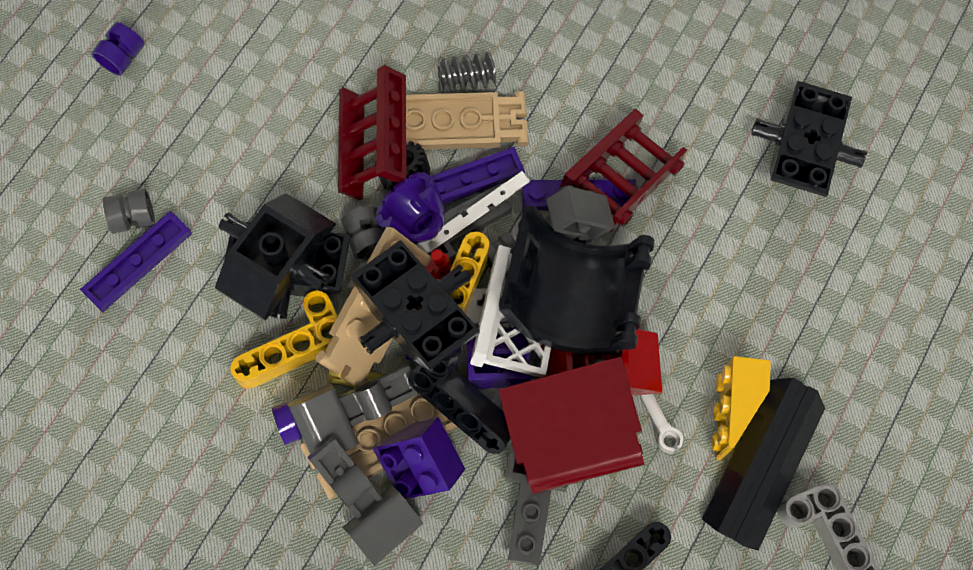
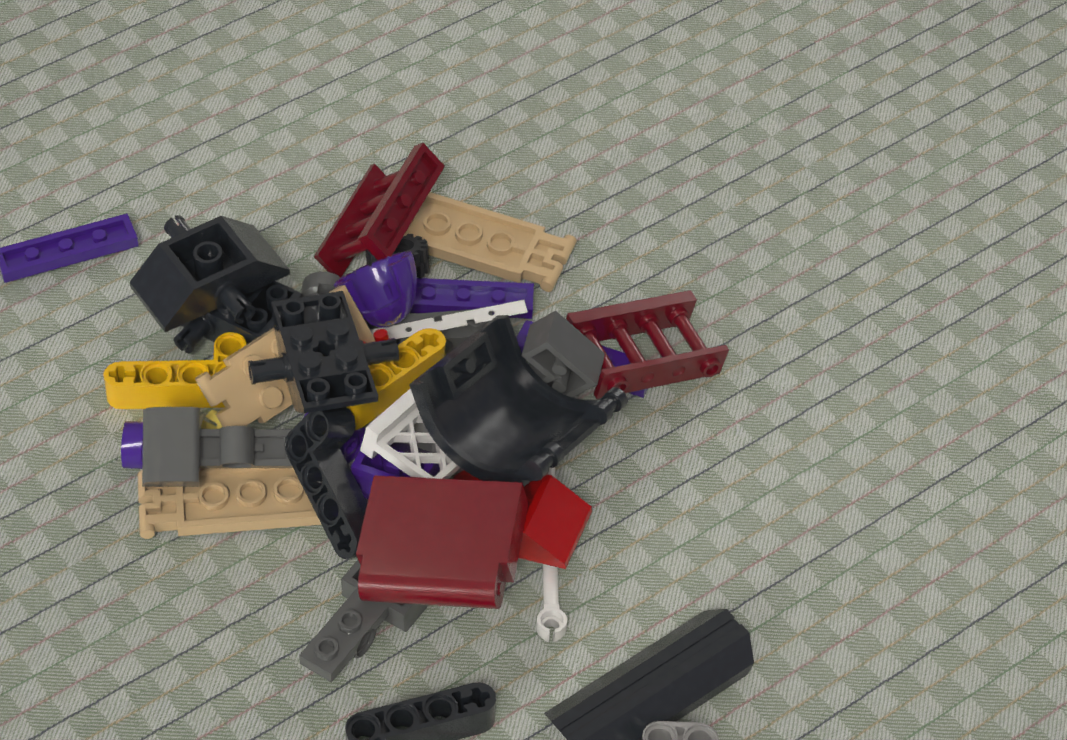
camera: 25 degrees right, 20 degrees down
dark purple wheel [91,22,145,76] -> none
dark grey wheel [103,188,155,234] -> none
dark grey plate [307,437,423,566] -> none
dark purple slope [372,417,466,499] -> none
dark grey piece [438,52,496,93] -> none
yellow slope [712,356,771,461] -> none
black slope [751,81,867,197] -> none

